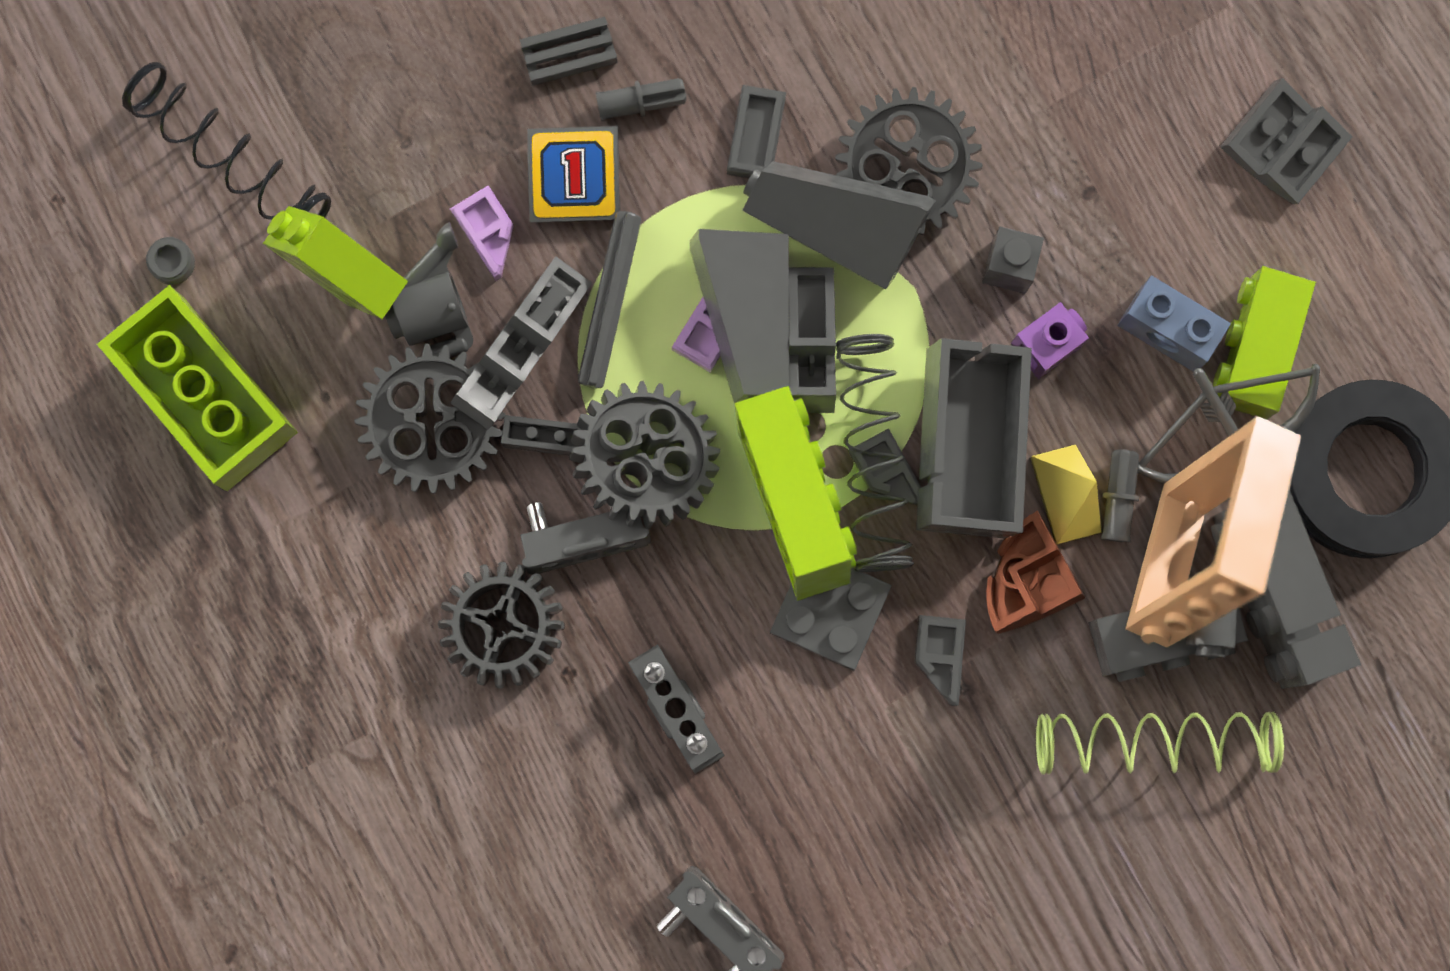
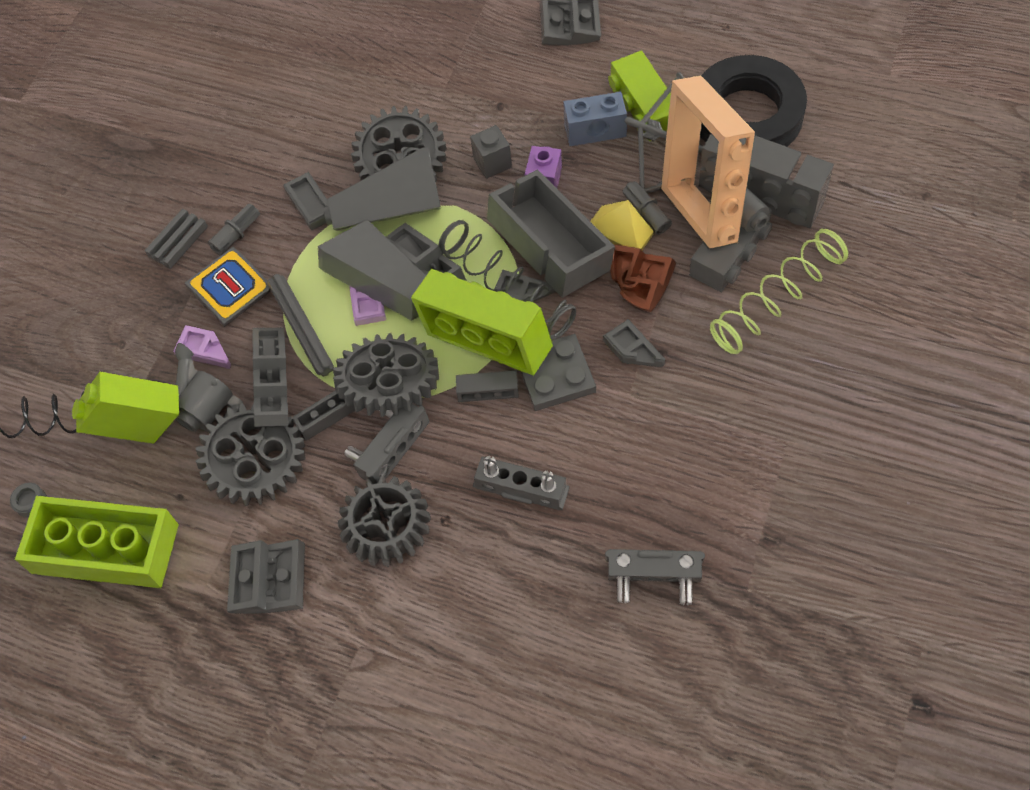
camera: 35 degrees left, 20 degrees down
none -> dark grey slope [227,539,305,614]
none -> dark grey piece [456,370,519,402]

